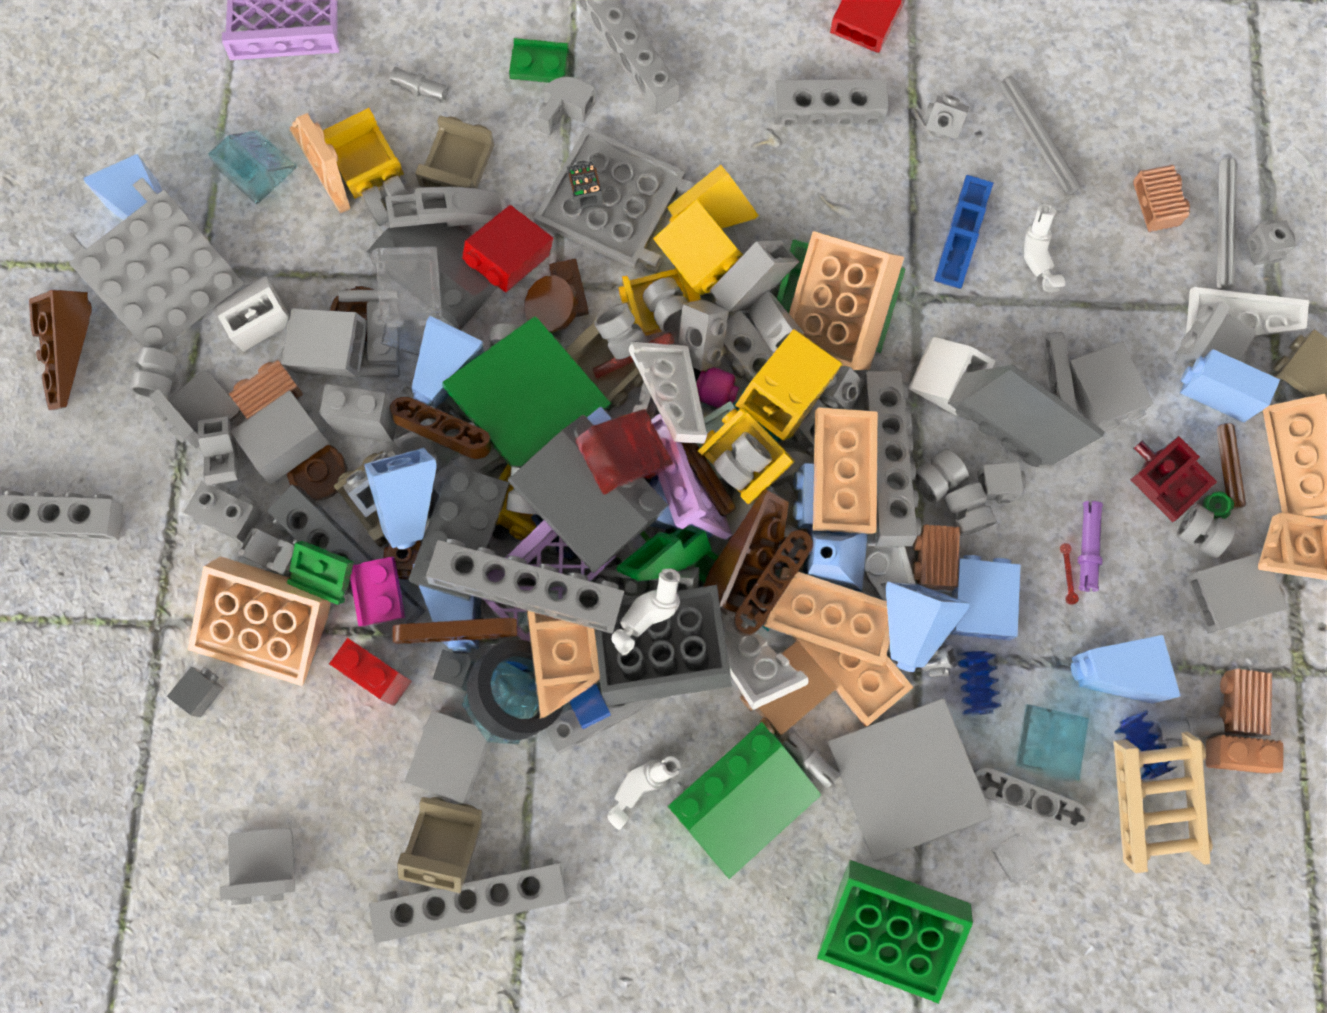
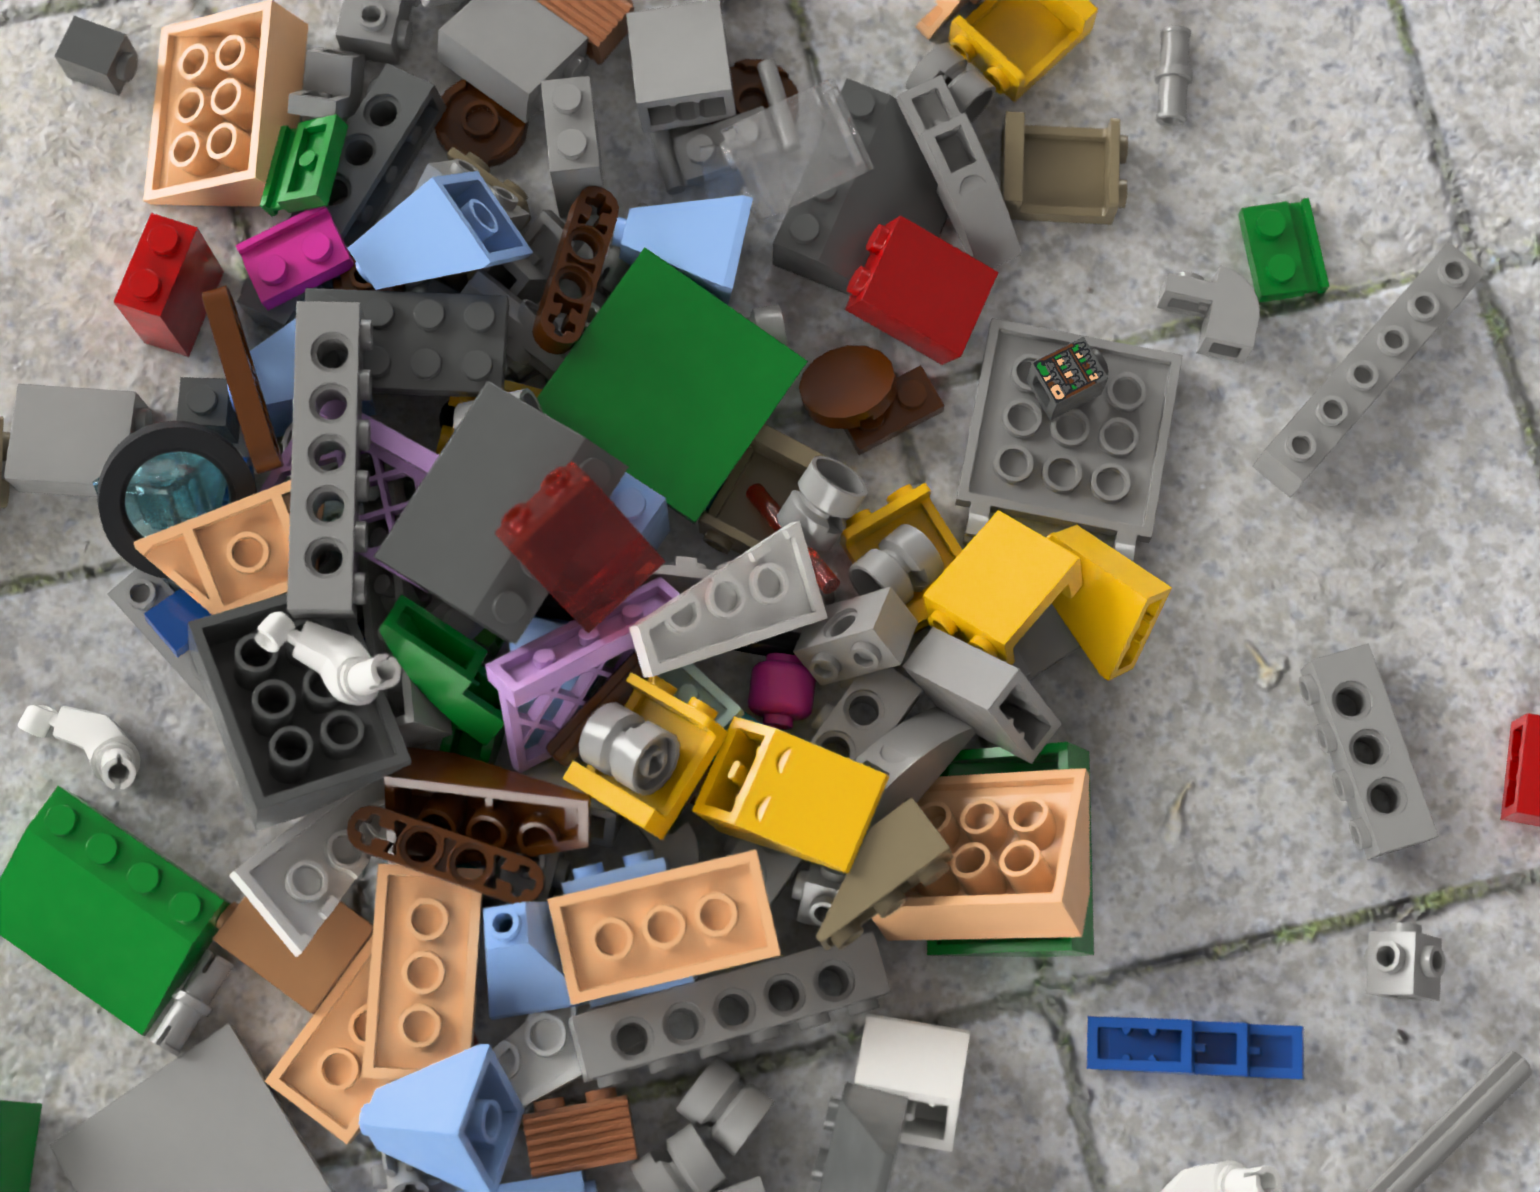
camera: 75 degrees right, 0 degrees up
none -> dark tan slope [816,797,953,951]

